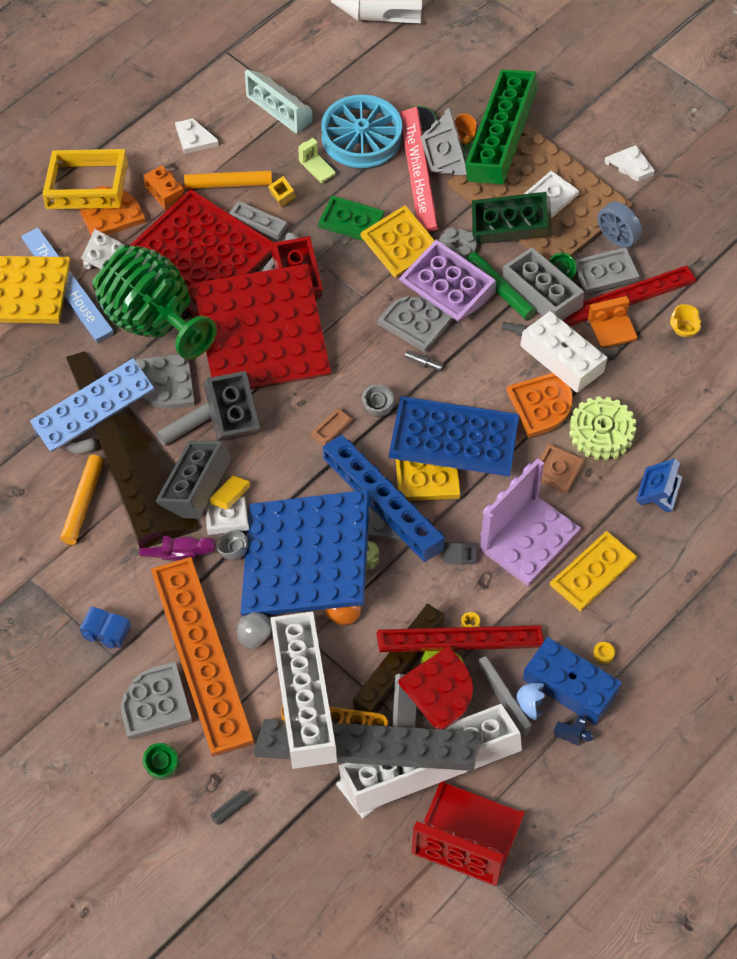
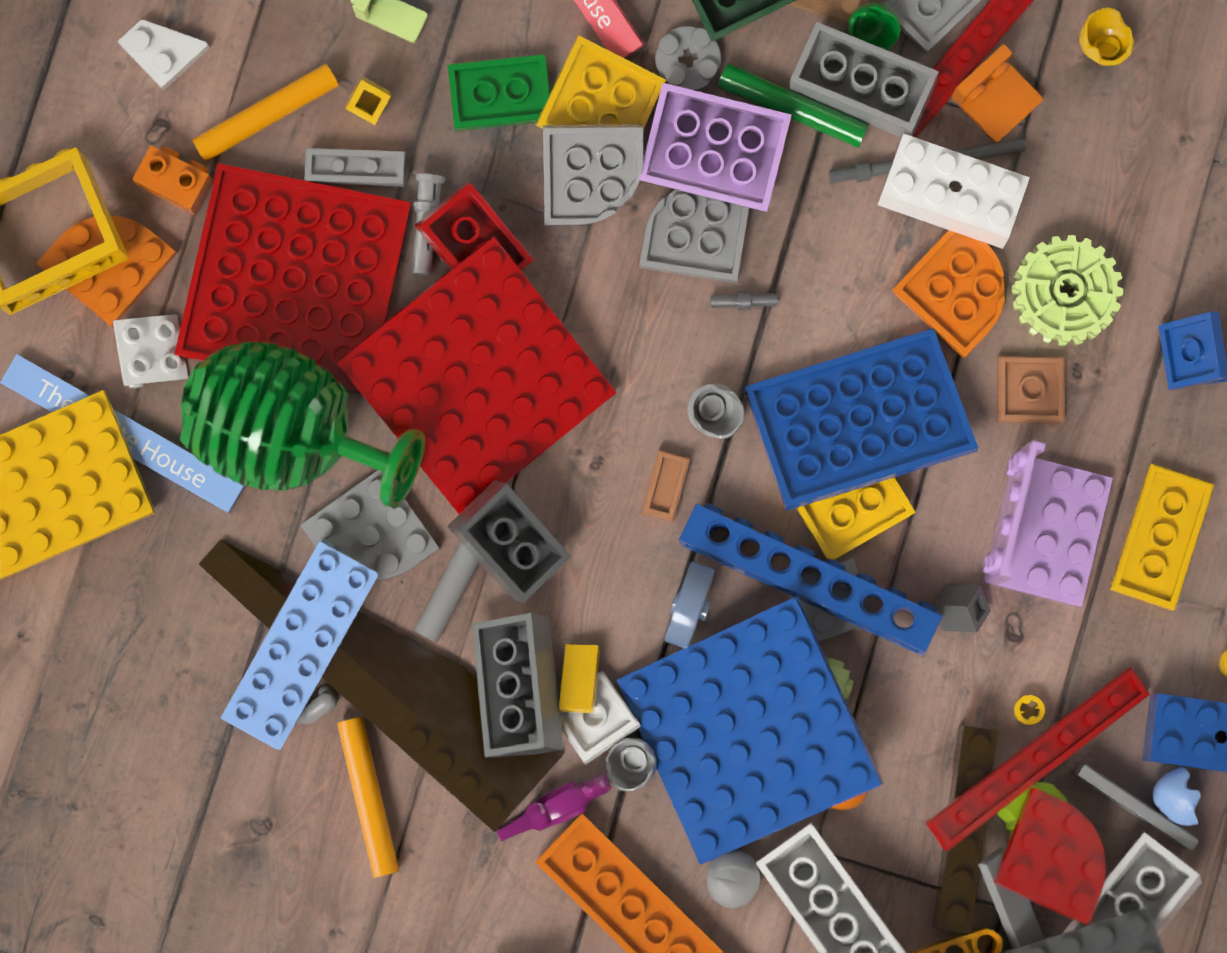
camera: 25 degrees left, 25 degrees up
none -> light grey plate [543,124,643,225]
none -> sand blue wheel [664,562,714,649]

